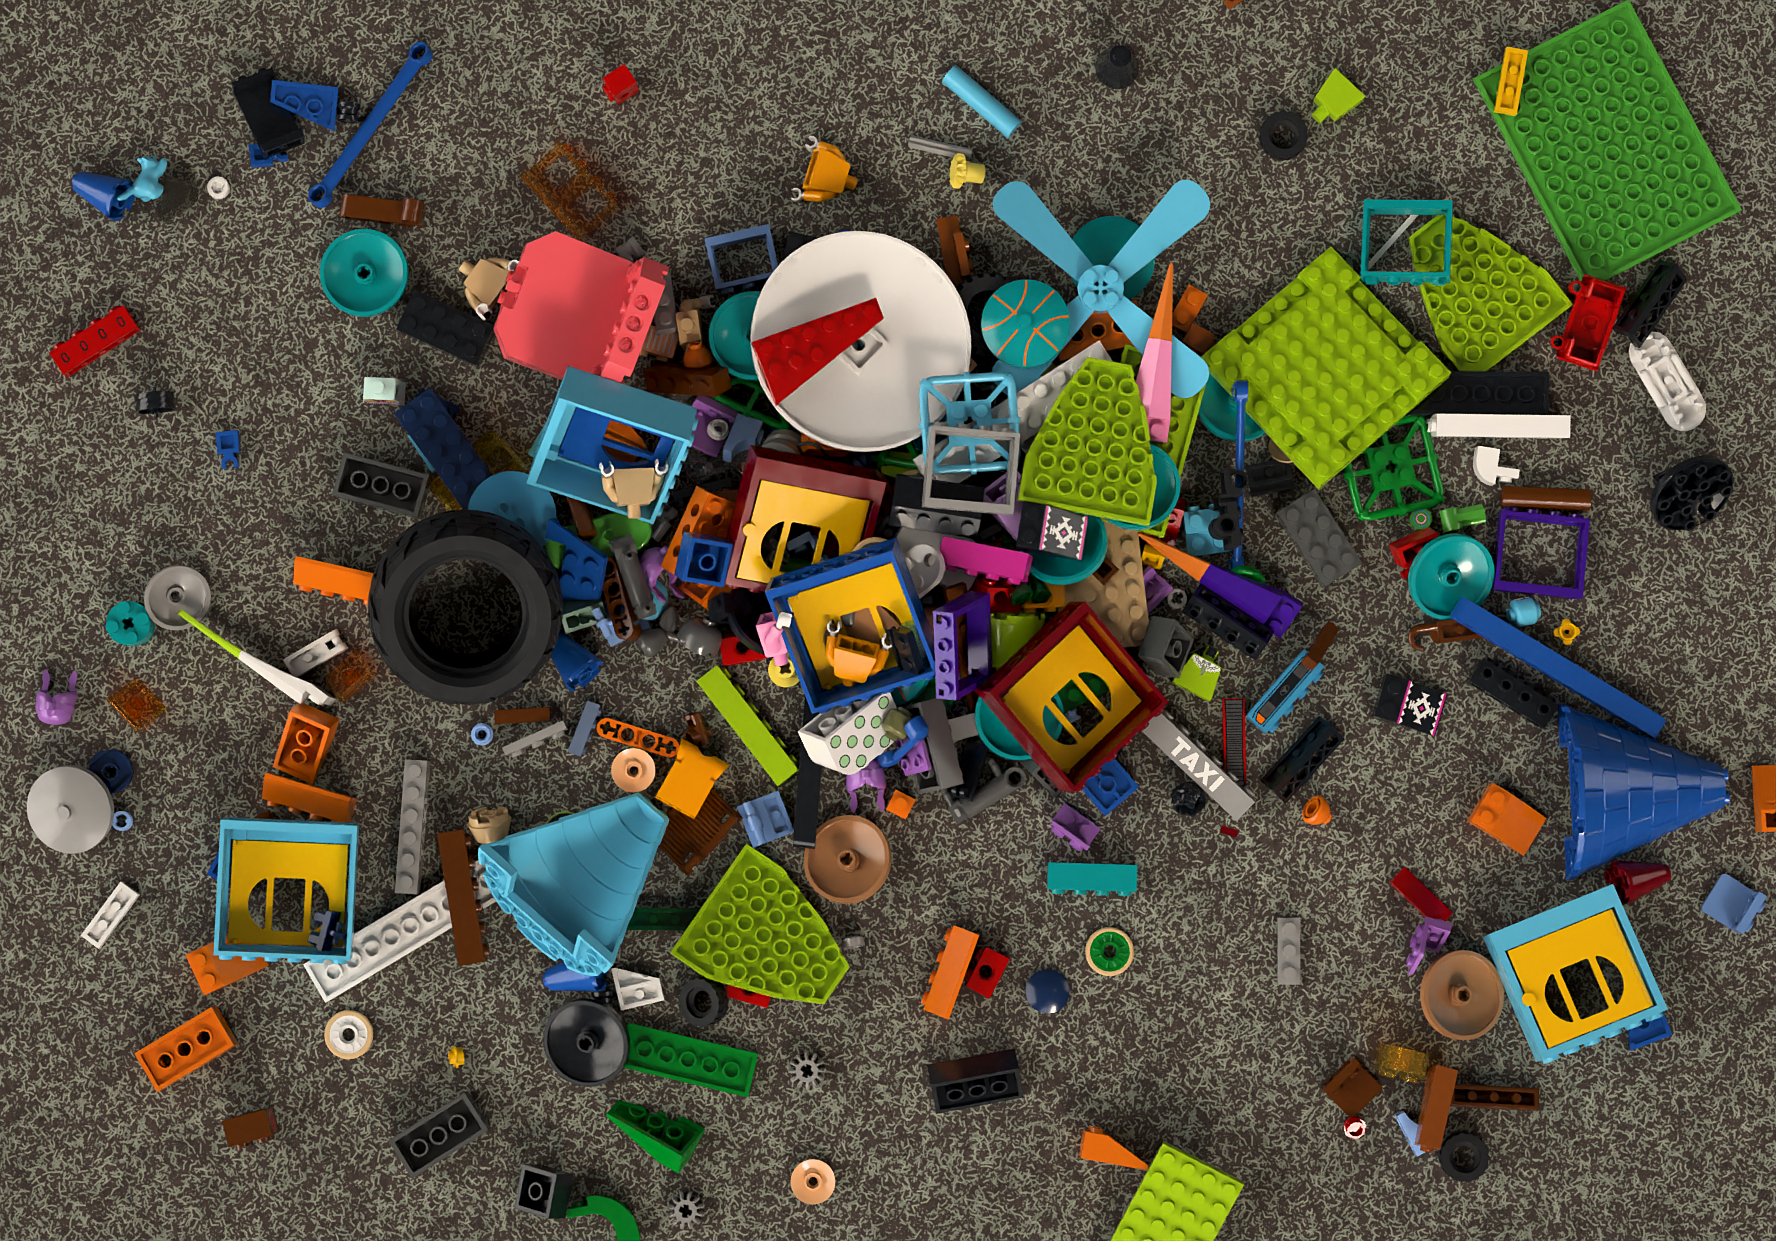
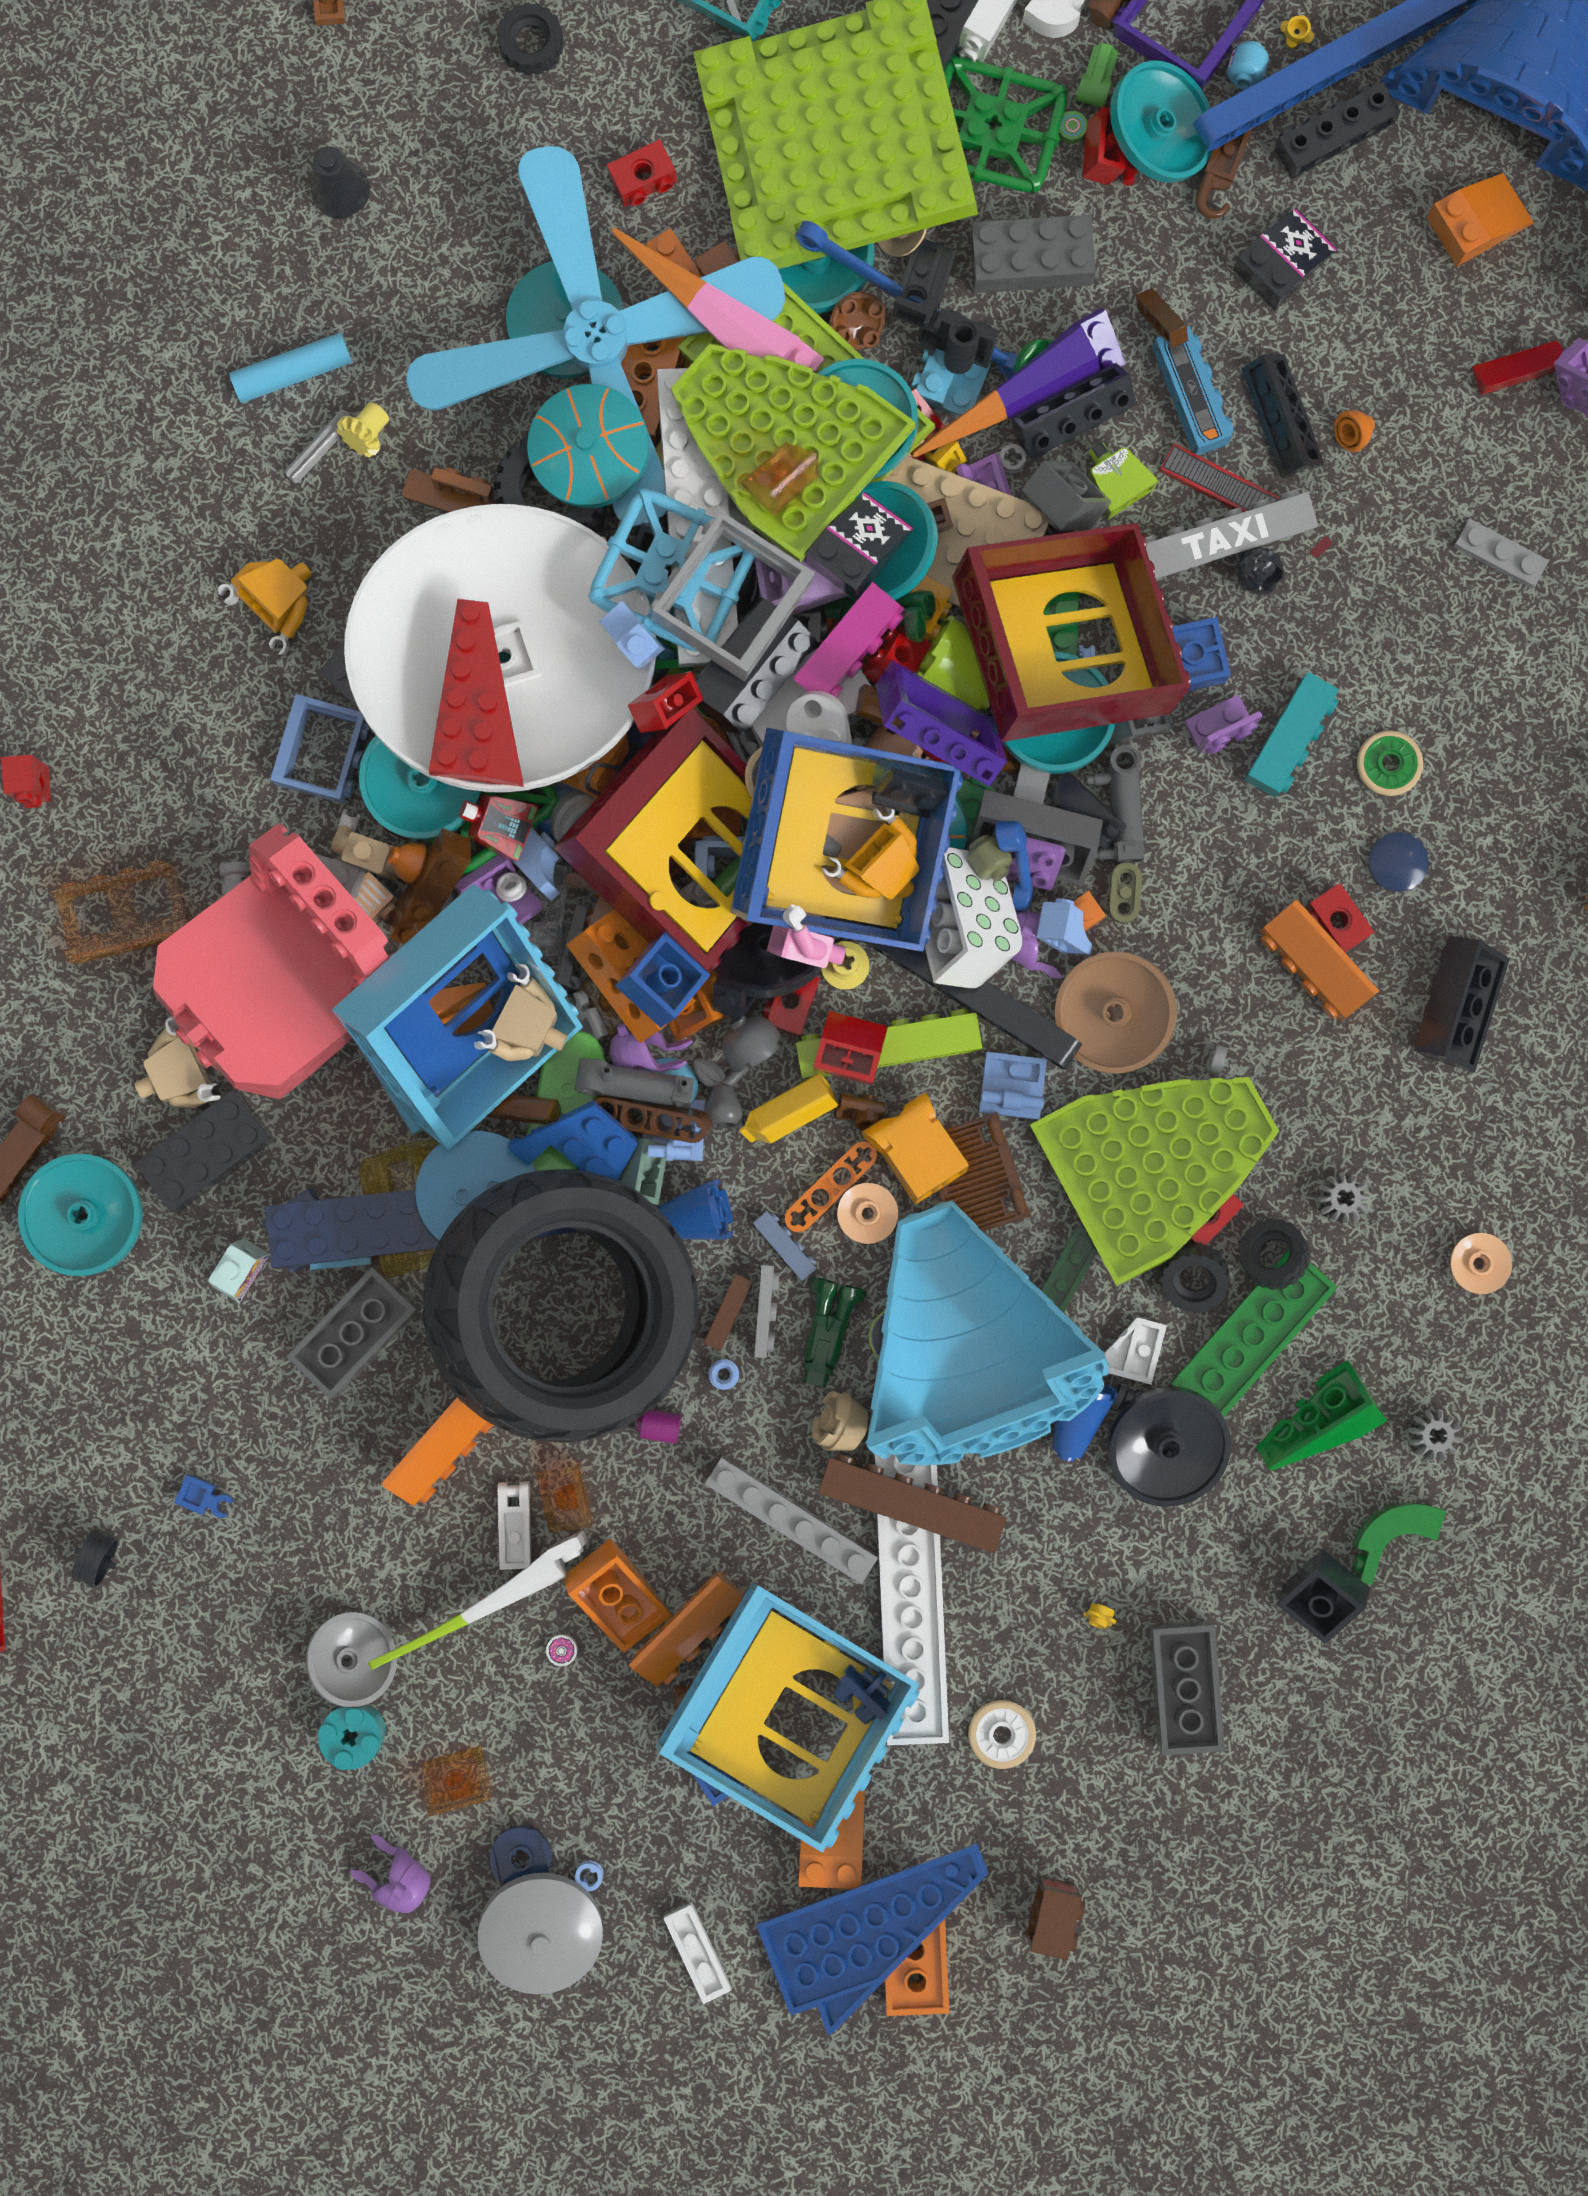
camera: 60 degrees left, 0 degrees up
none -> torso [458,795,538,861]
none -> tile [546,1634,578,1666]
none -> light blue arch [599,601,665,669]
none -> red brick [607,139,677,207]
none -> red brick [628,672,704,733]
none -> magenta brick [635,1409,682,1444]
none -> yellow piece [739,1073,839,1143]
none -> clear orange slope [741,442,819,516]
none -> blue wing [757,1843,989,2035]
none -> dark green piece [802,1277,868,1388]
none -> red slope [813,1011,888,1086]
none -> dark orange dish [830,291,885,350]
none -> light blue arch [1037,898,1092,955]
none -> olive plate [1108,862,1142,924]
none -> black tyre [1238,1218,1311,1290]

